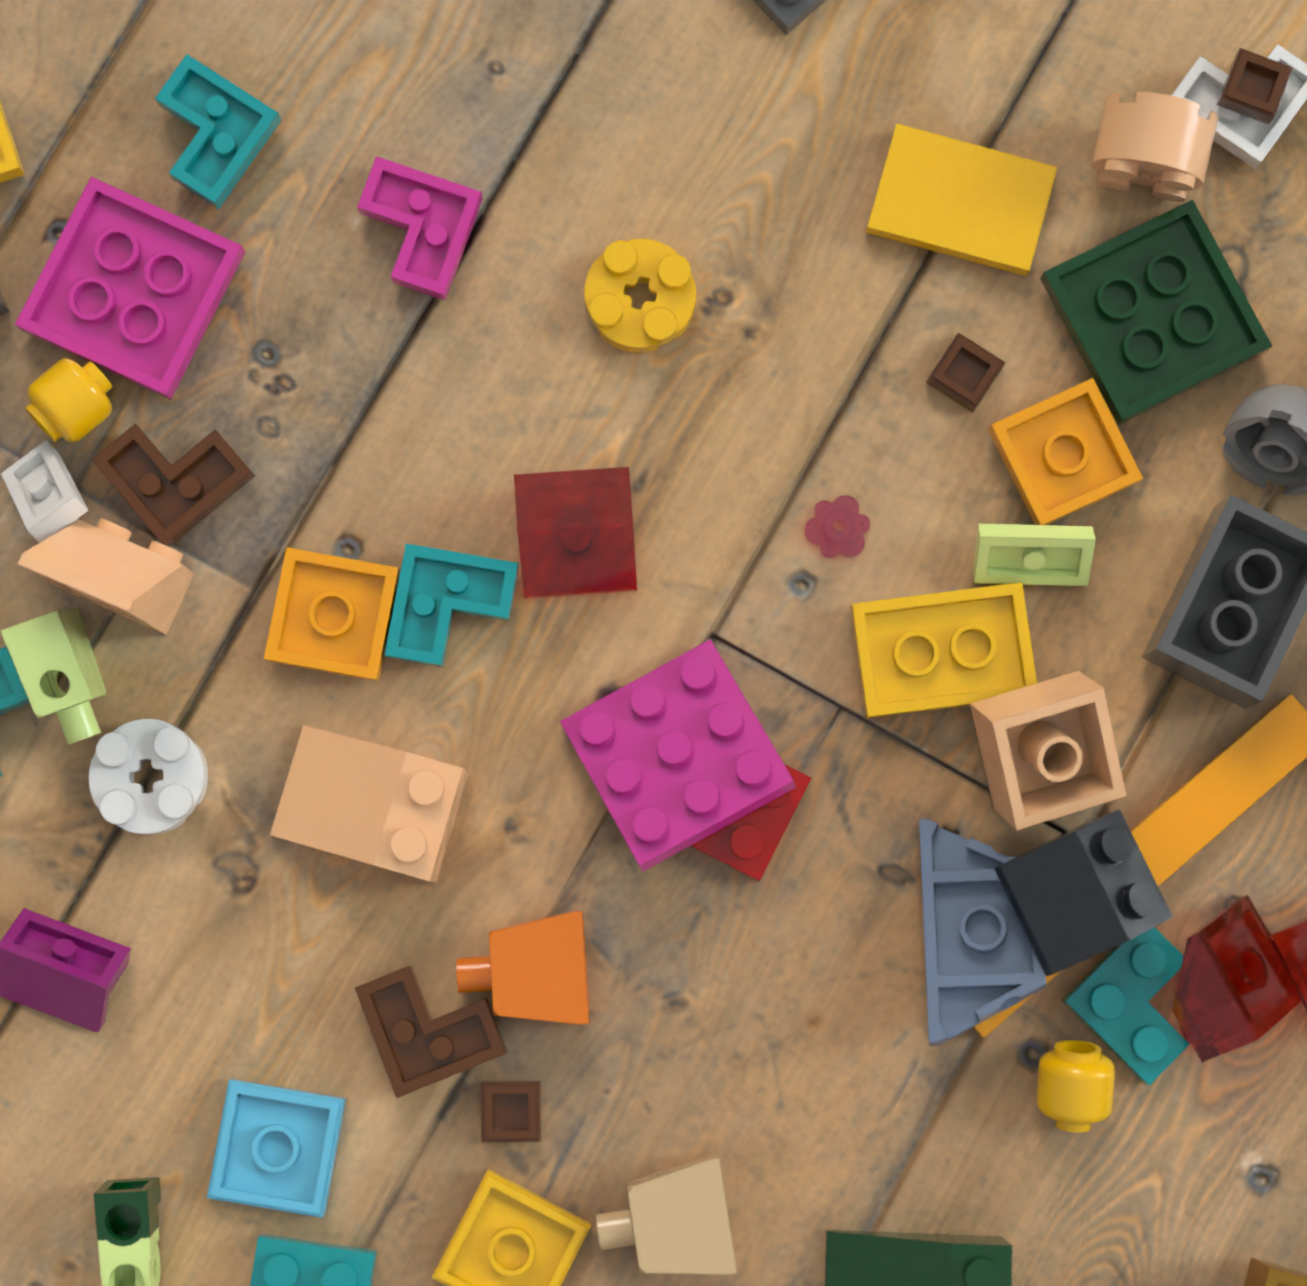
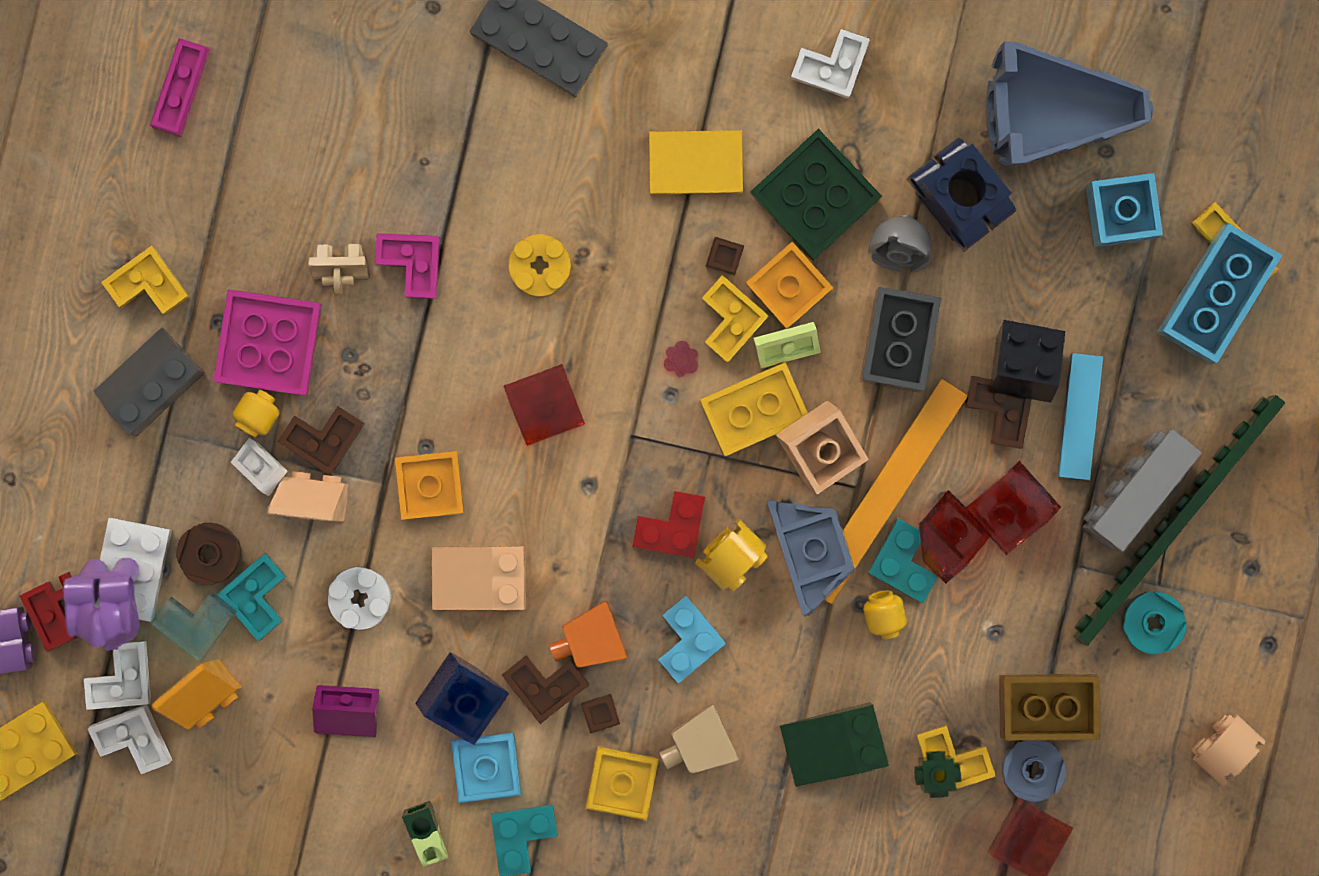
camera: 15 degrees left, 5 degrees up
yellowish green torso [0,608,106,745] -> none
teal plate [155,54,282,210] -> none
teal plate [385,543,520,667] -> none
dark pink plate [560,639,796,872] -> none
black slope [994,809,1173,976] -> none
light nougat brick [1091,92,1218,202] -> none
reddish brown tile [1217,48,1293,125] -> none
none -> tan hips [308,244,369,294]
none -> clear blue slope [415,652,509,745]
none -> medium azure plate [658,596,726,683]
none -> yellow brick [695,519,768,591]
none -> yellow plate [701,275,769,363]

